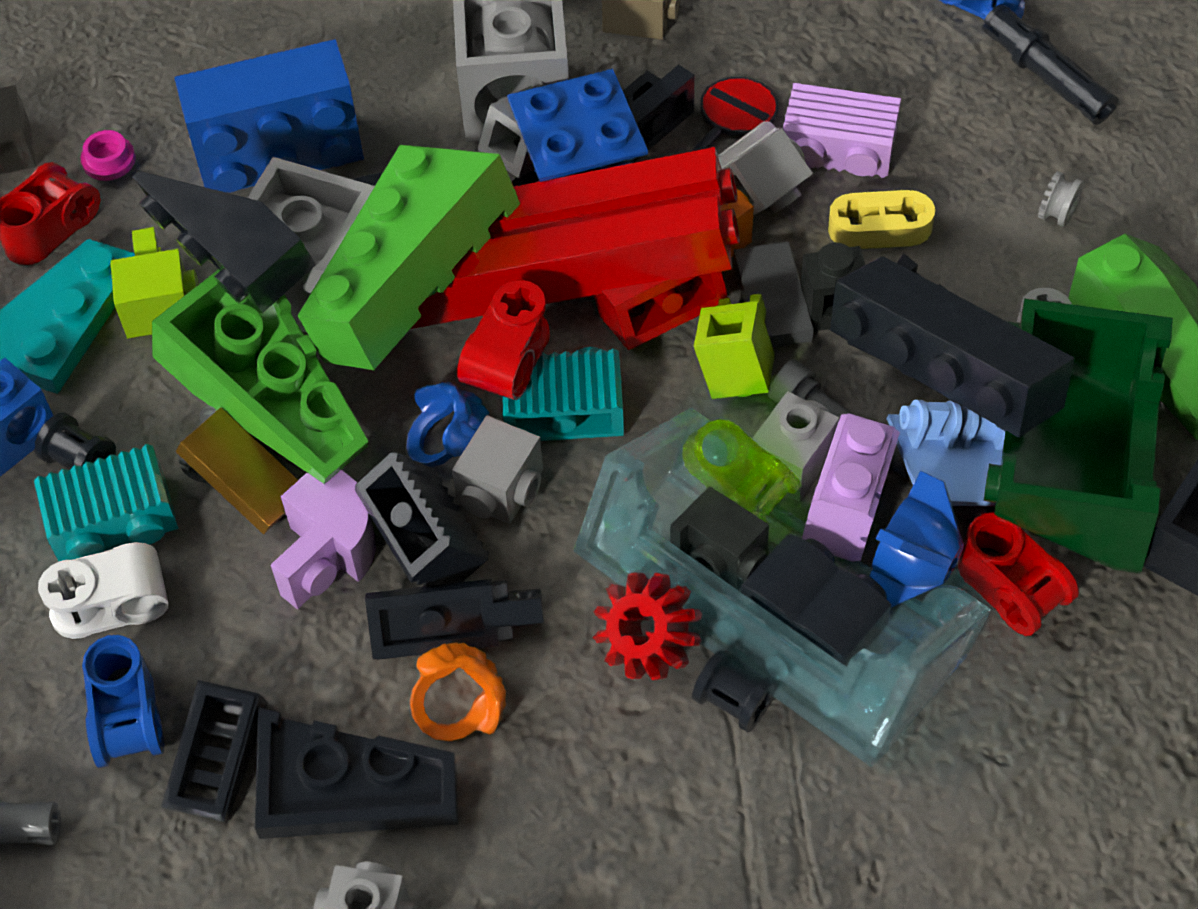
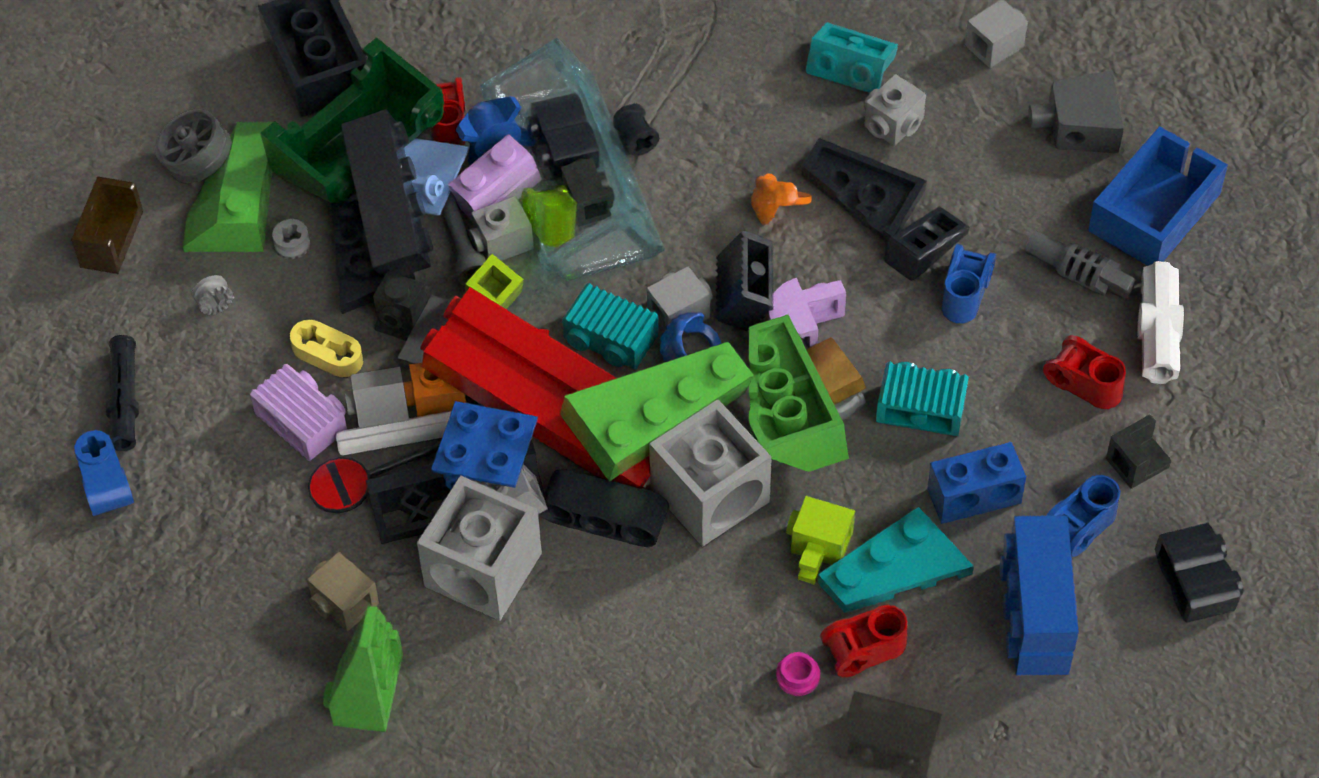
camera: 150 degrees left, 0 degrees up
black bush [34,412,116,470] -> none
white piece [38,542,168,639] -> none
black slope [132,171,316,313] -> none
blue piece [174,39,364,193] -> none
black hinge [365,579,544,660] -> none
red piece [457,280,550,400] -> none
red gear [592,572,703,680] -> none

